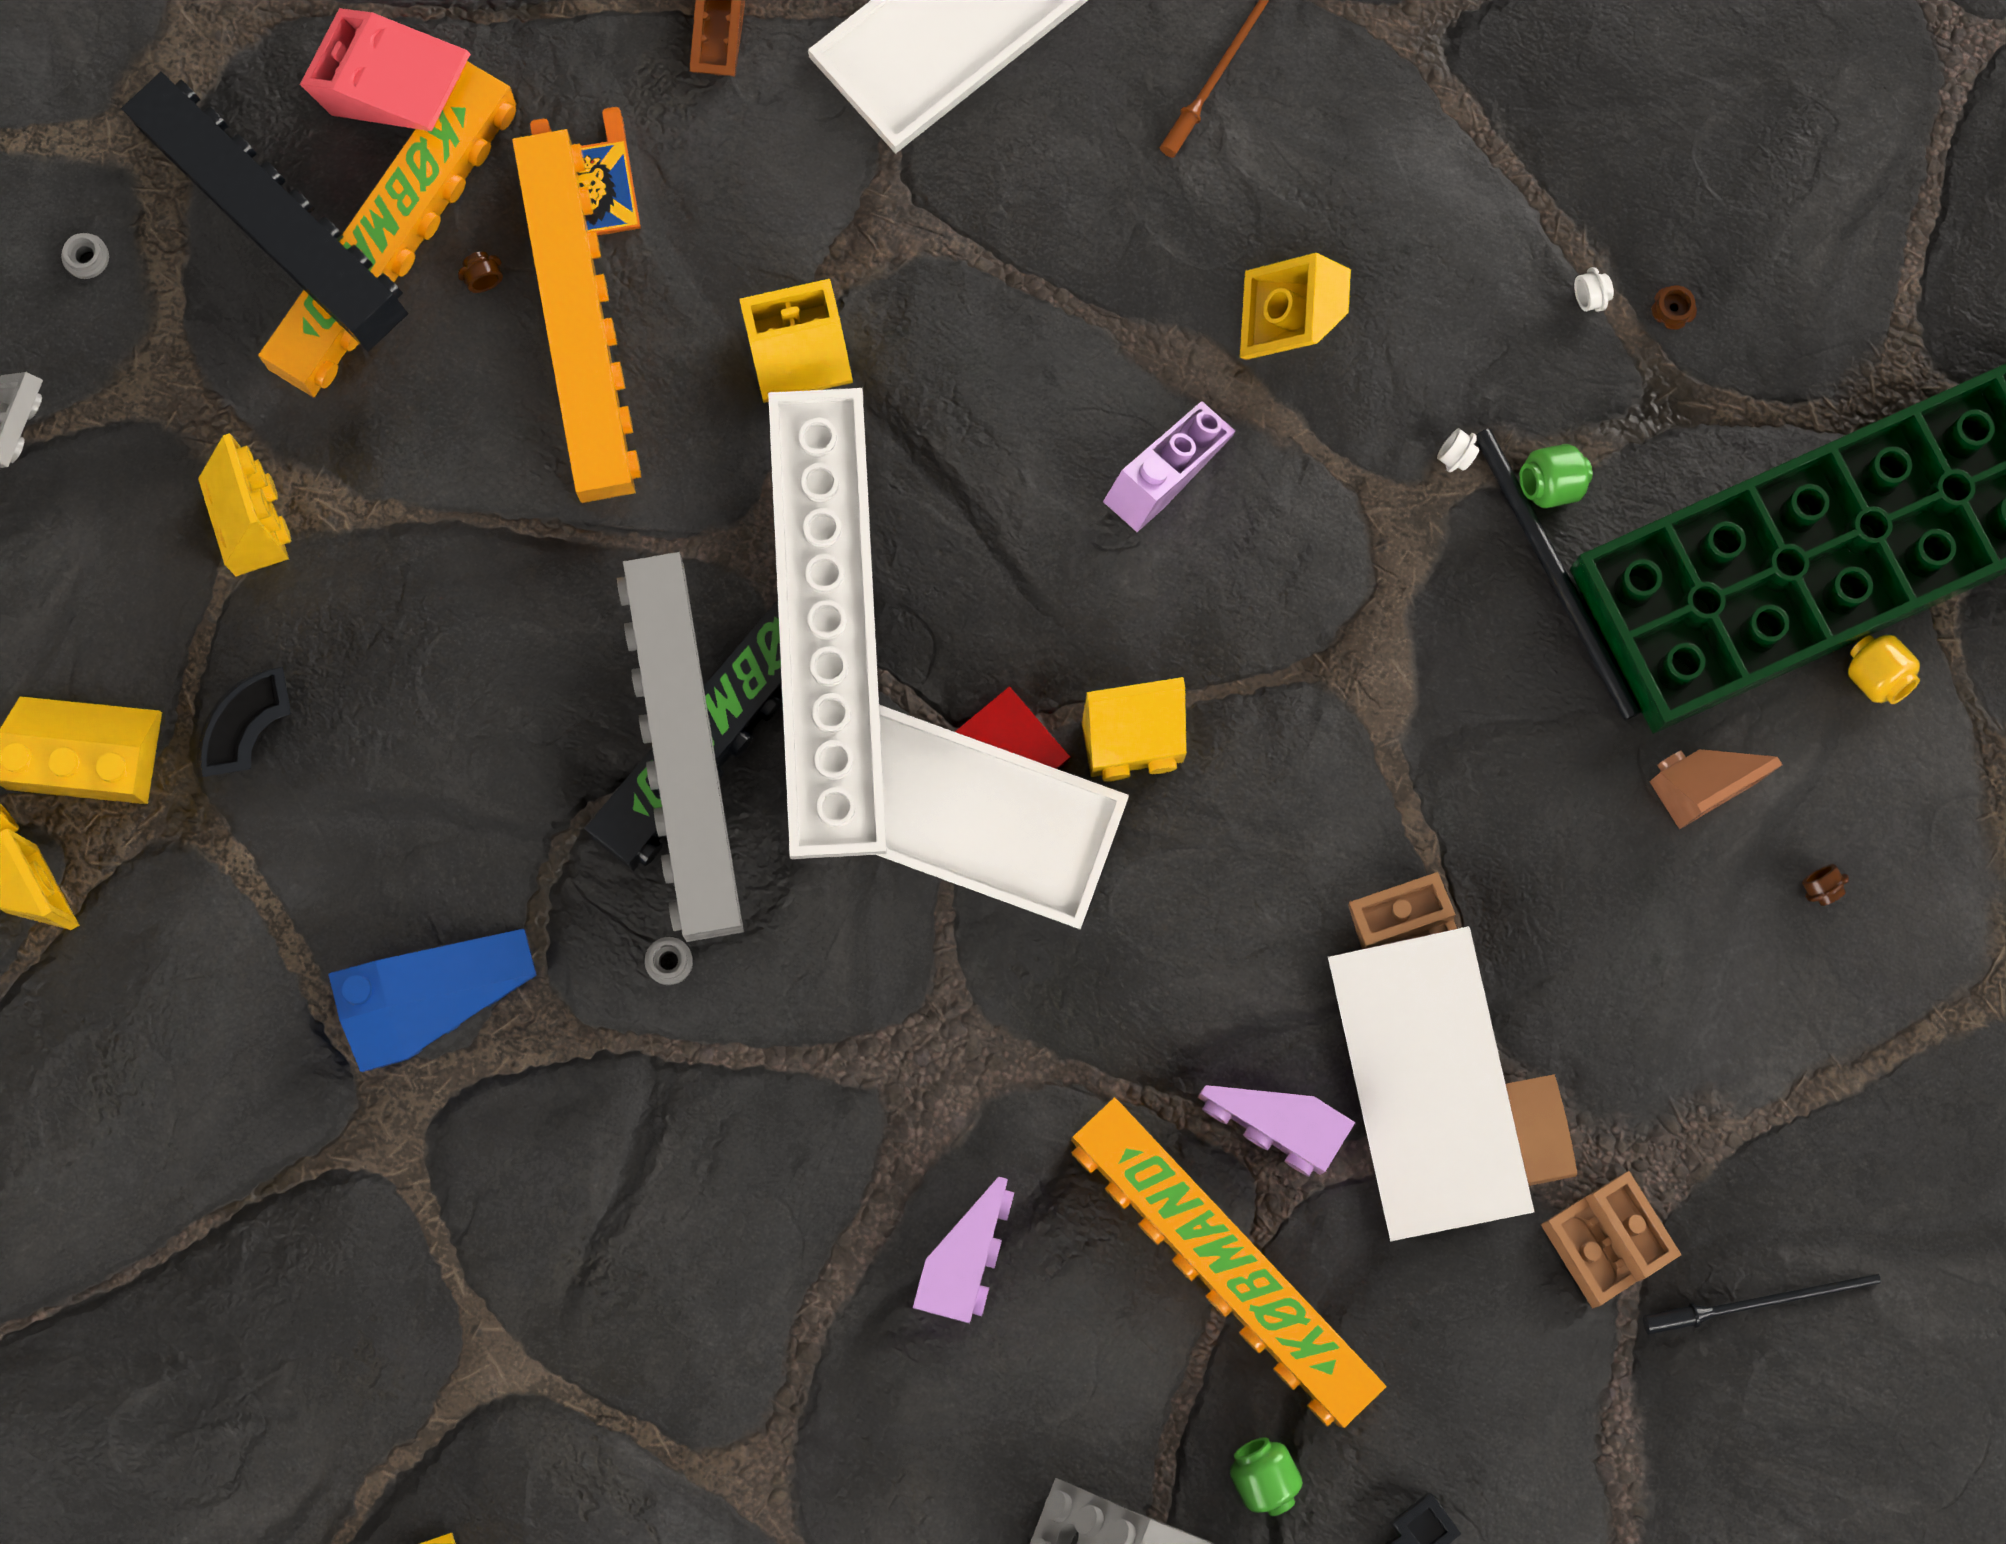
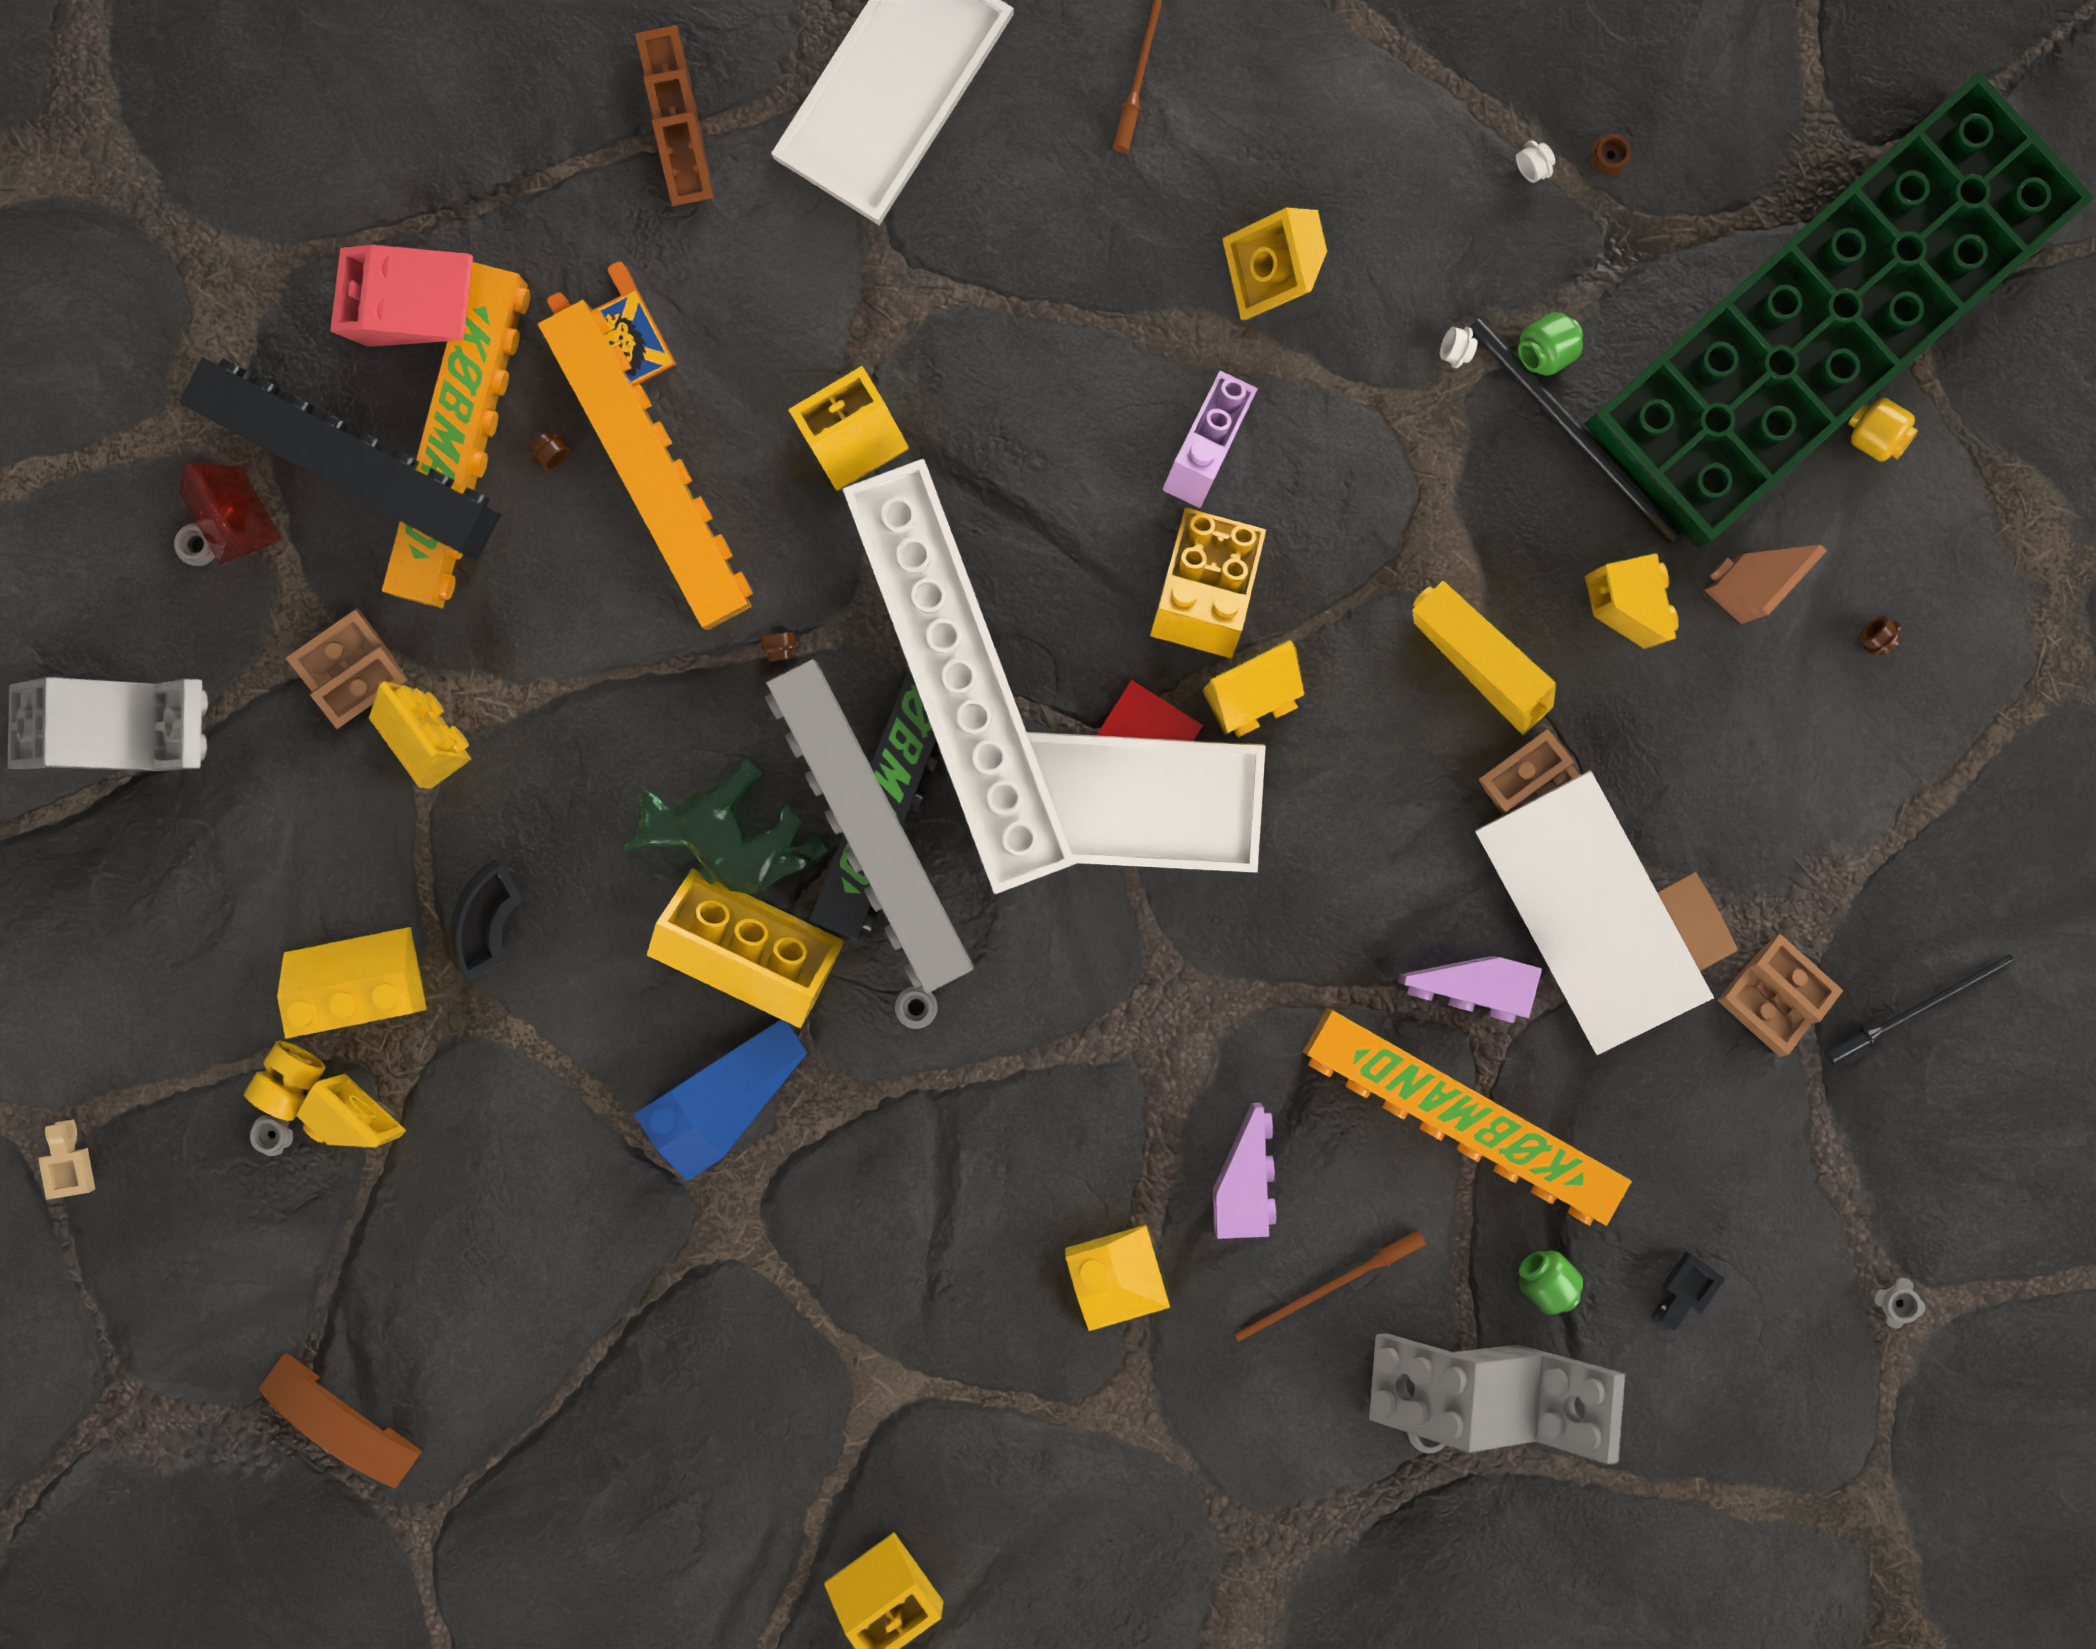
camera: 15 degrees left, 10 degrees up
none -> clear red slope [179,463,282,565]
none -> medium nougat slope [286,607,407,729]
none -> clear green animal [623,757,829,894]
none -> yellow slope [647,868,845,1029]
none -> reddish brown plate [758,632,800,661]
none -> yellow slope [1065,1225,1170,1331]
none -> yellow slope [1150,507,1266,658]
none -> dark orange piece [1234,1230,1427,1342]
none -> yellow slope [1412,581,1556,736]
none -> yellow slope [1585,553,1678,649]

